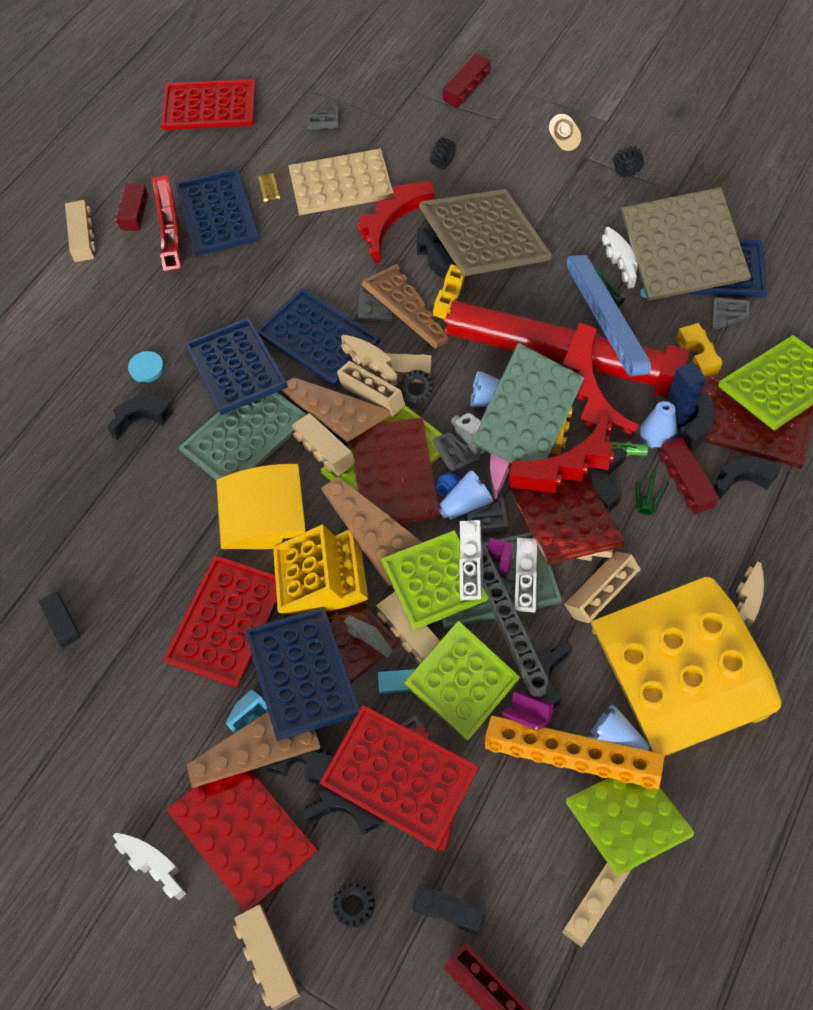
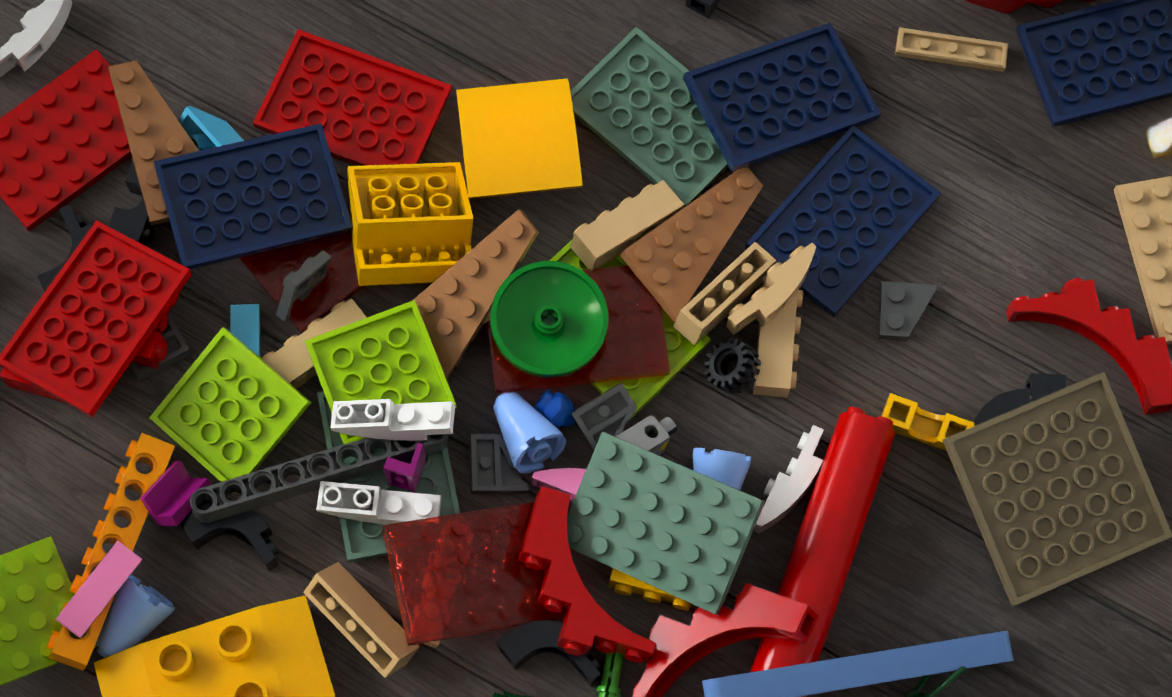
camera: 85 degrees right, 10 degrees up
medium nougat wing [362,264,448,349] -> none
none -> bright pink slope [56,541,142,638]
none -> green dish [490,261,609,378]
none -> white slope [754,425,824,534]
none -> tan tile [895,27,1008,72]

